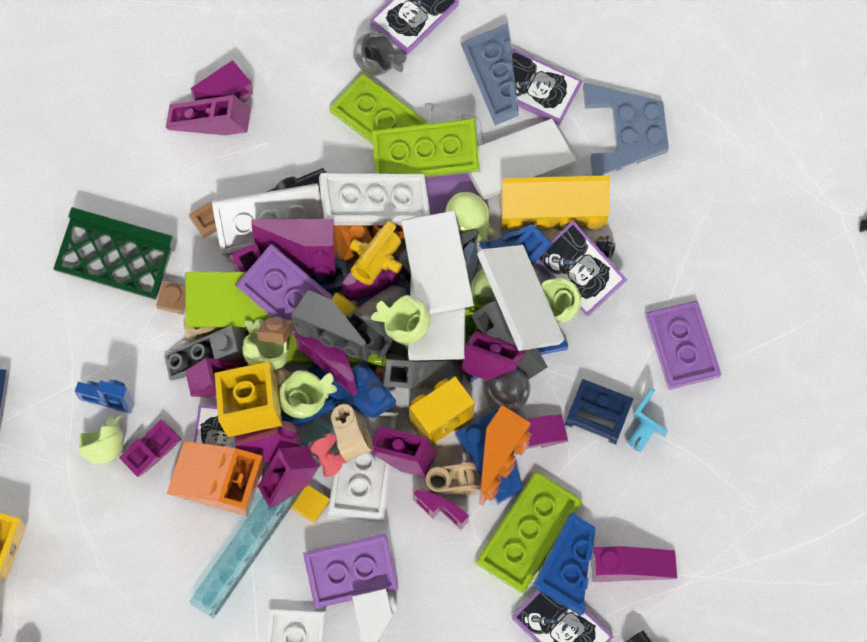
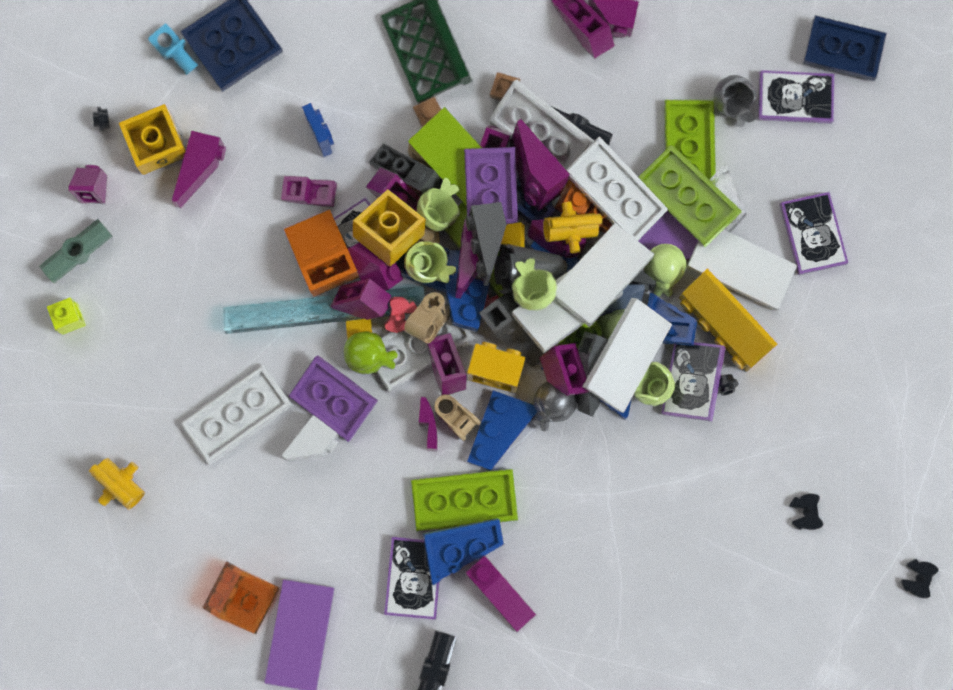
camera: 55 degrees right, 10 degrees up
yellowish green hat [78,416,123,465] -> none
medium nougat plate [257,317,295,344] -> none
sand blue wing [460,23,519,125] -> none
orange slope [479,405,532,506] -> none
magenta slope [525,414,568,449] -> none
dark blue plate [564,378,634,445] -> none
sand blue wing [583,83,669,176] -> none
medium azure bracket [626,388,668,453] -> none
medium lavender tile [645,300,722,390] -> none
none -> magenta slope [172,131,226,208]
none -> lime hat [343,331,398,375]
none -> black piece [789,494,824,530]

